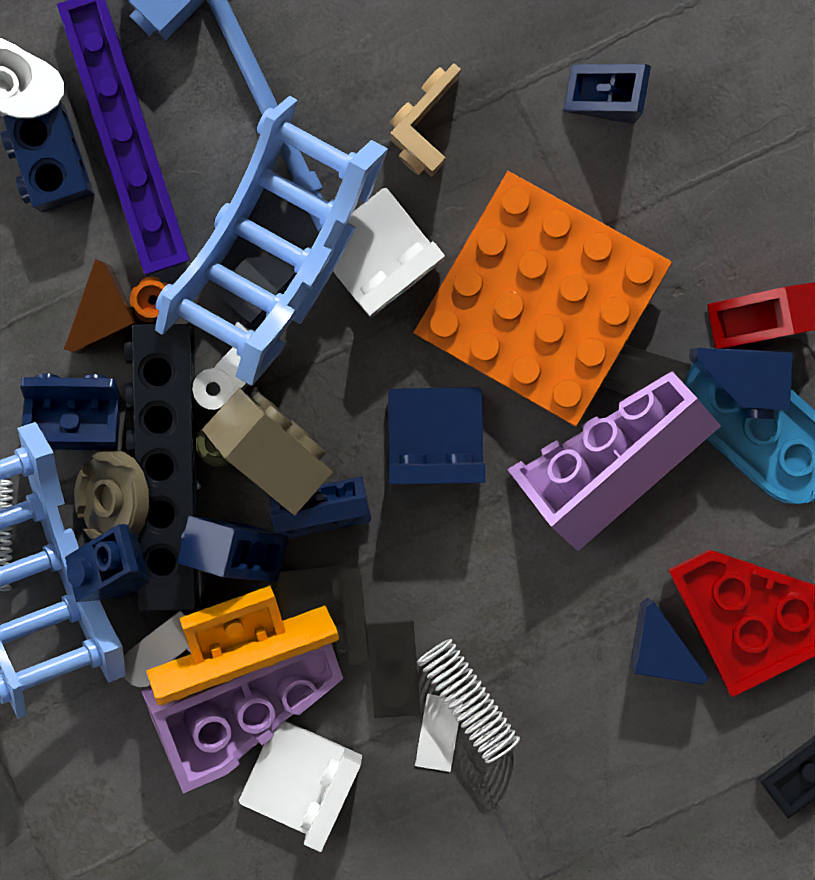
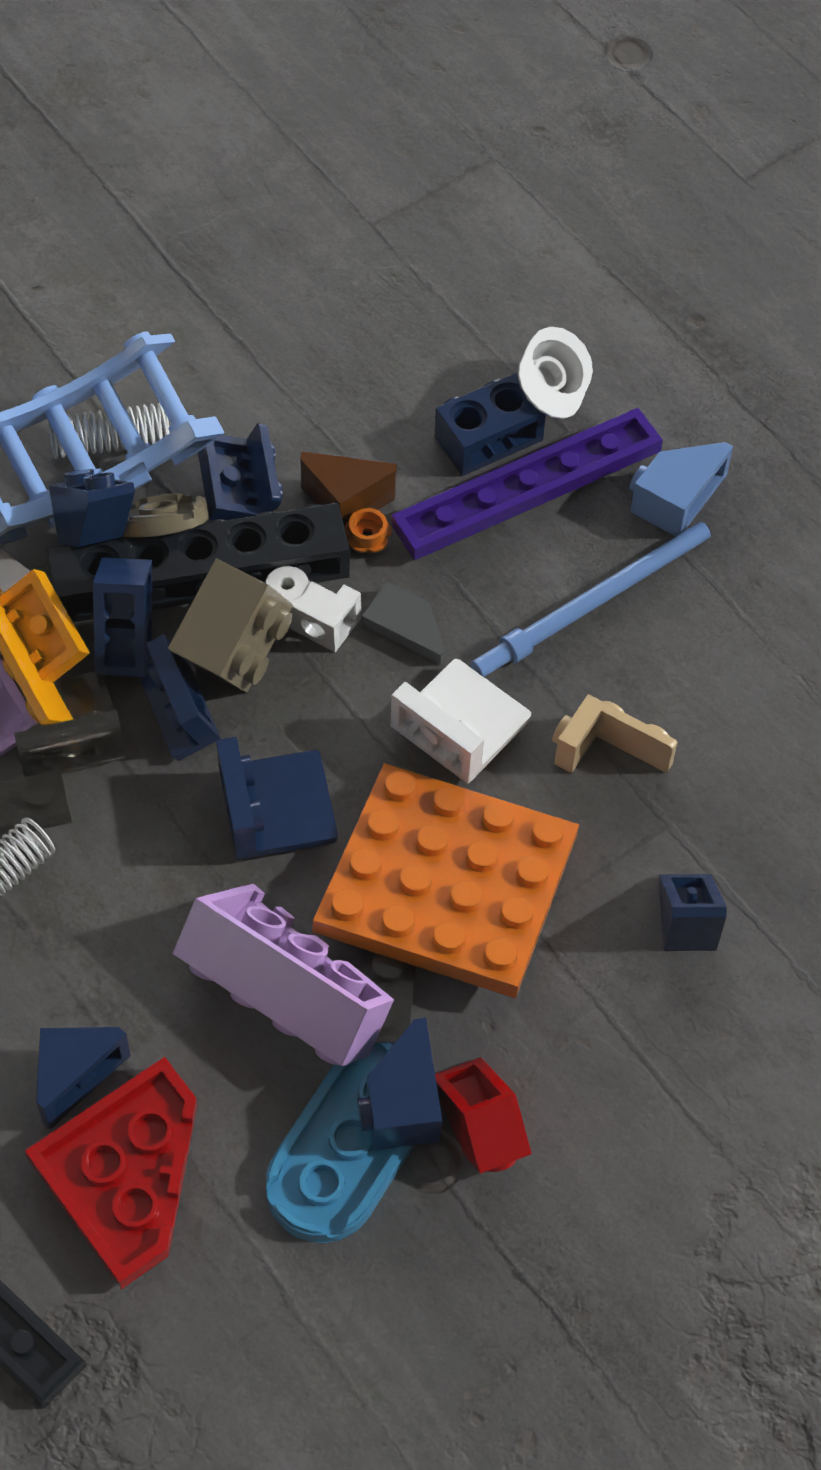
camera: 80 degrees right, 30 degrees down
light blue fence [155,96,388,386] -> none

